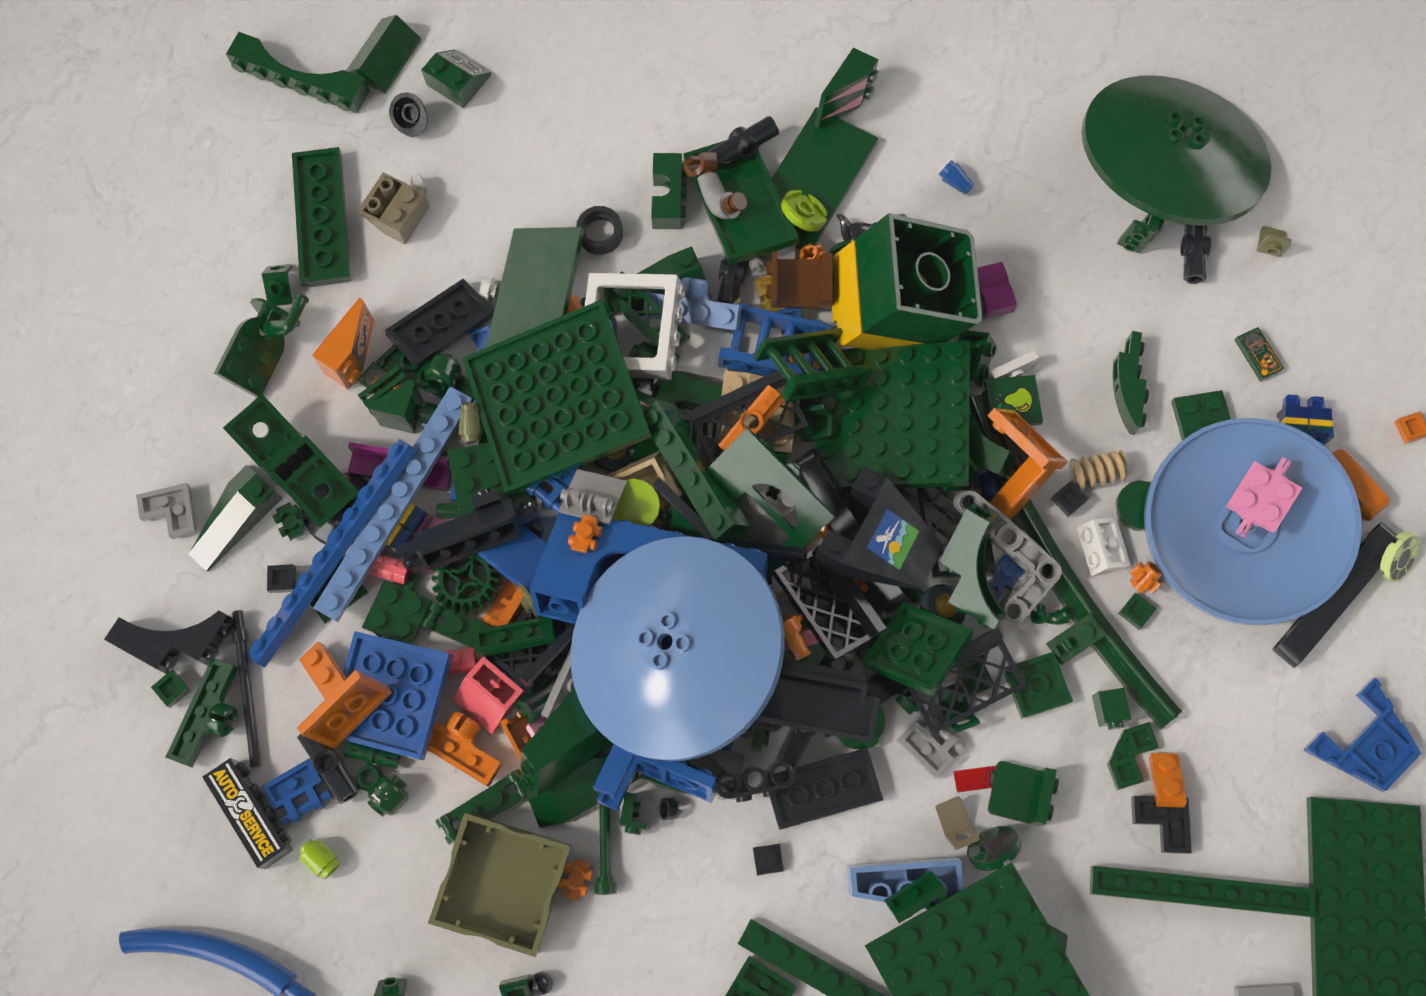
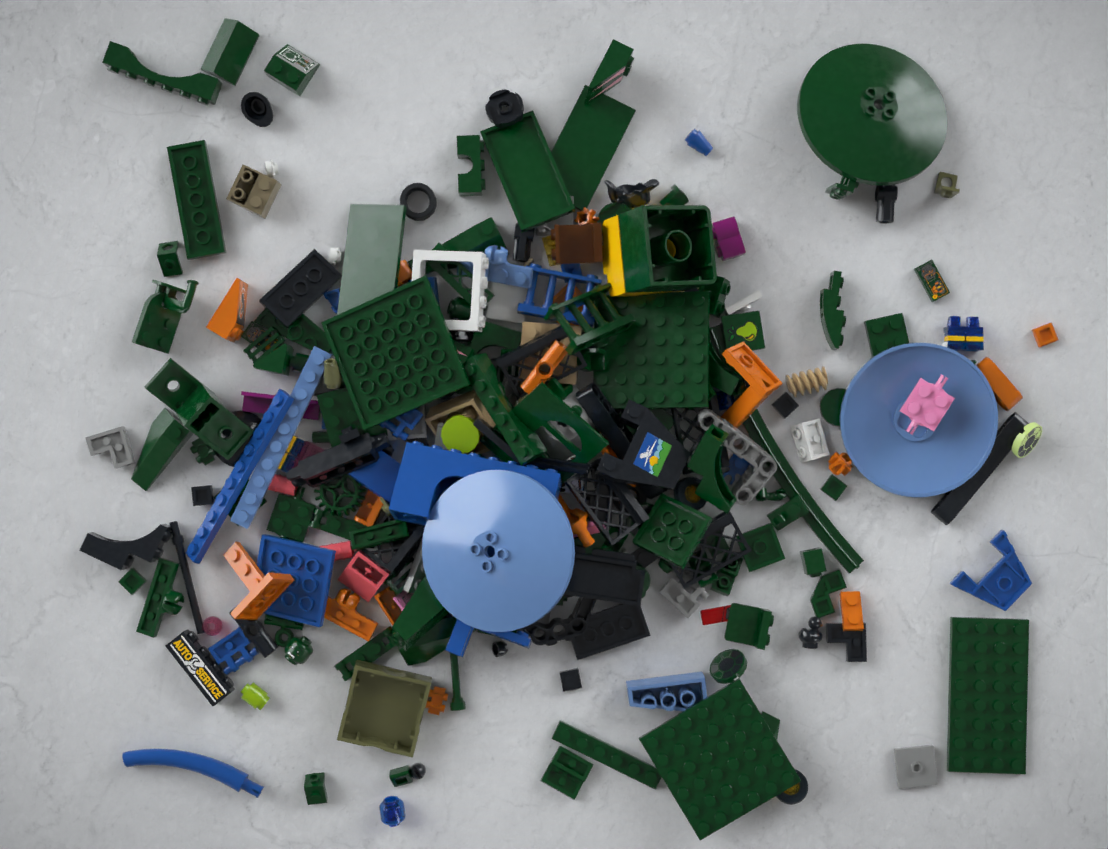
camera: 10 degrees left, 15 degrees up
dark green head [424,354,462,392] -> none
light grey hinge [559,469,627,525] -> none
orange piece [568,515,602,553] -> none
dark green bracket [619,792,648,835] -> none
piece [683,152,747,220] -> none
black piece [707,116,779,169] -> none
lime tile [781,190,827,232] -> none
dark green plate [884,871,946,923] -> none
dark tan bracket [935,796,980,850] -> none
dark green plate [1090,866,1316,918] -> none
none -> clear pink plate [203,616,222,636]
none -> black plate [485,89,524,128]
none -> dark green slope [710,552,743,597]
none -> black animal [798,616,823,649]

